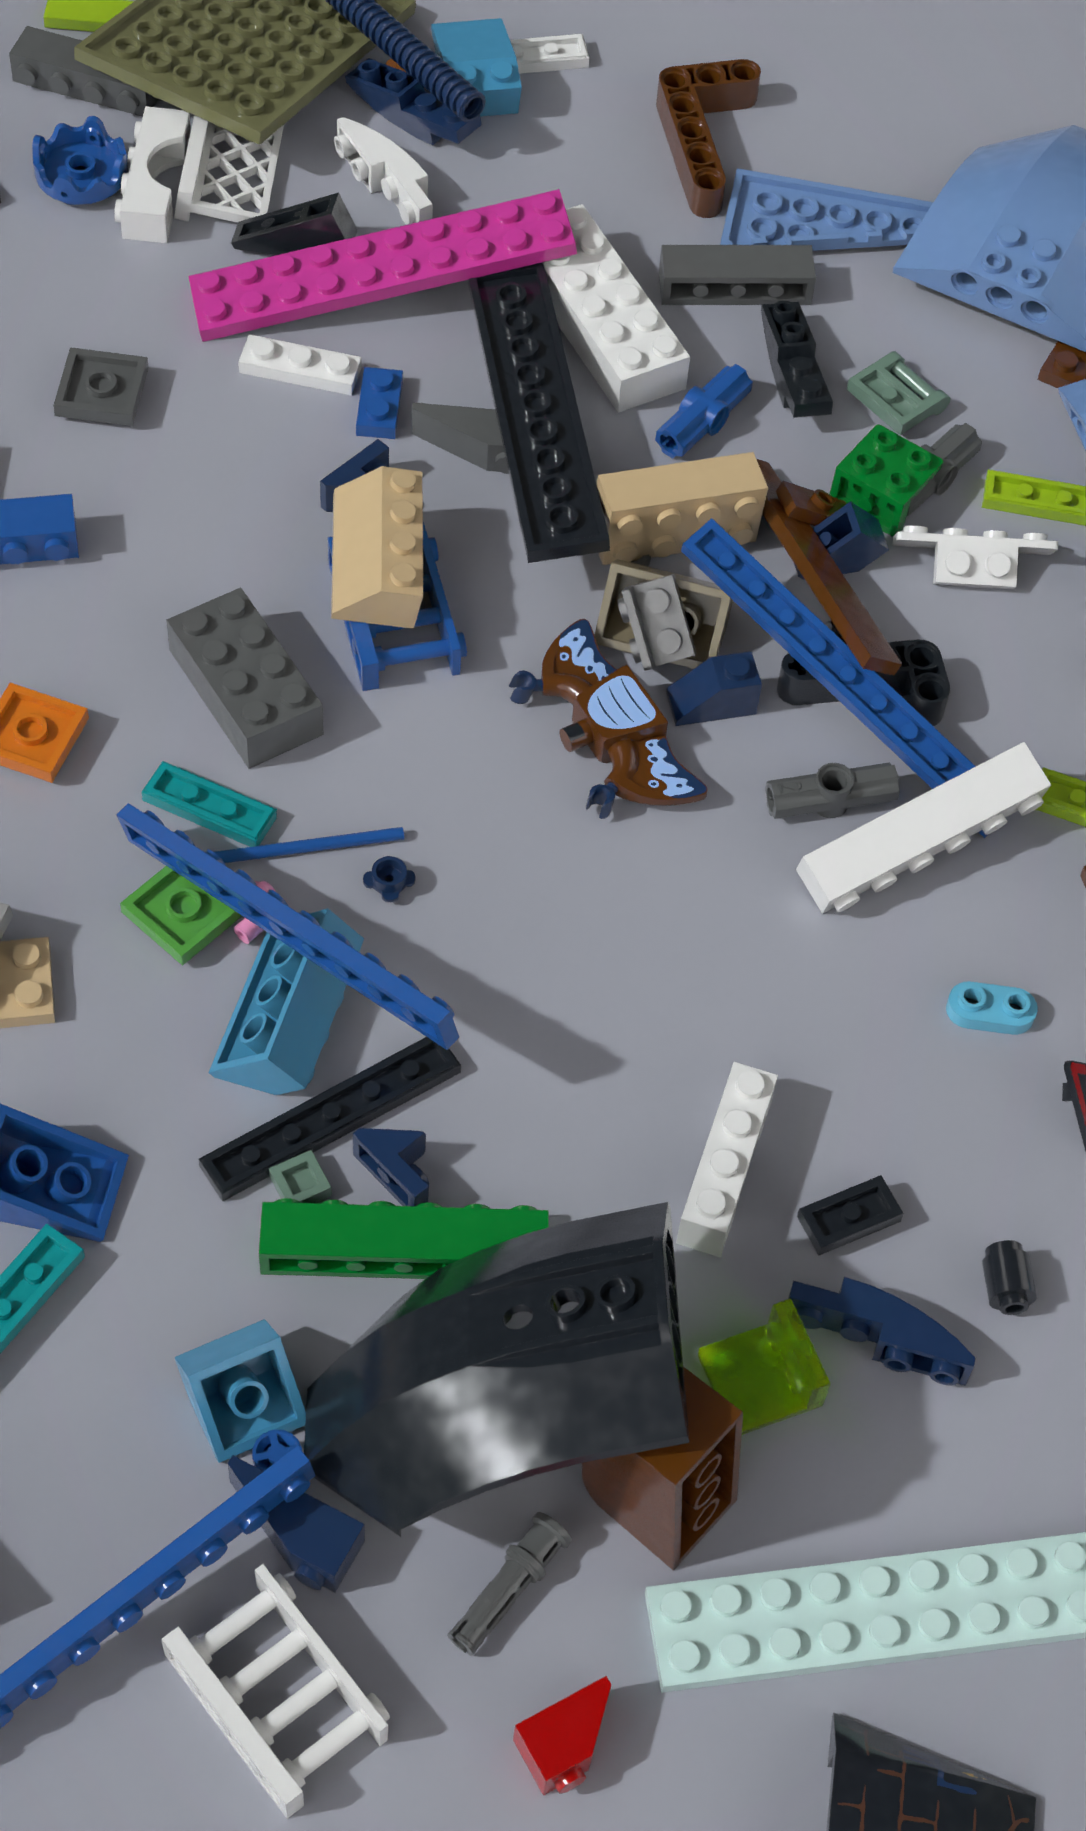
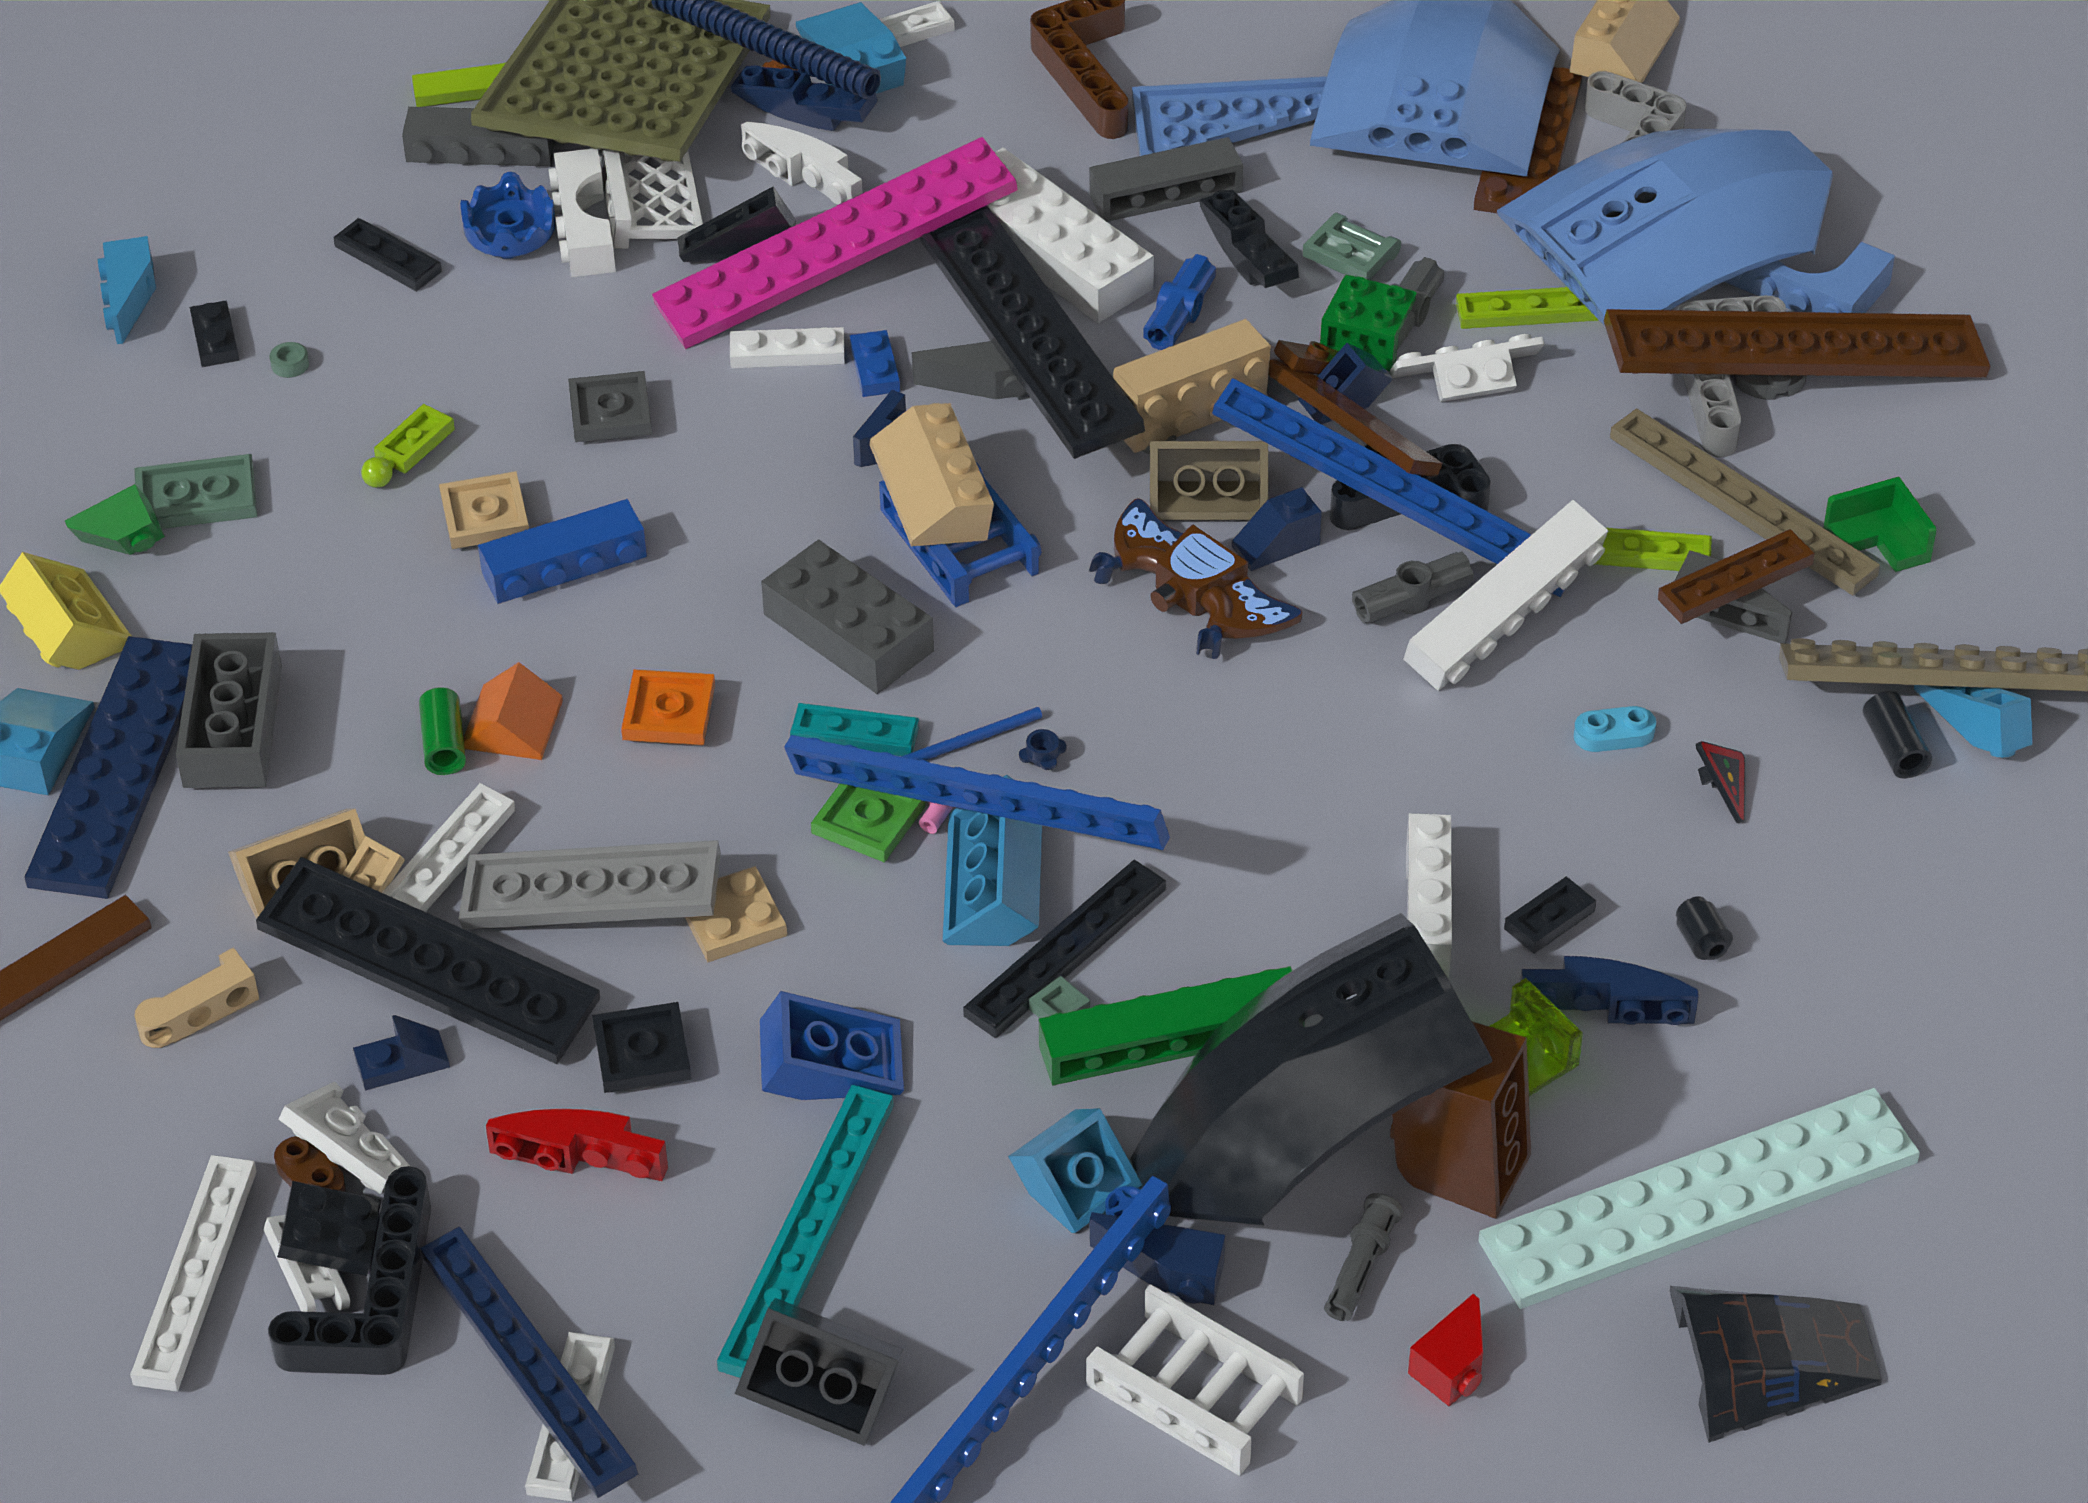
camera: 10 degrees left, 10 degrees down
dark blue slope [353,1128,429,1206] -> none
flat silver bracket [618,574,697,671] -> none

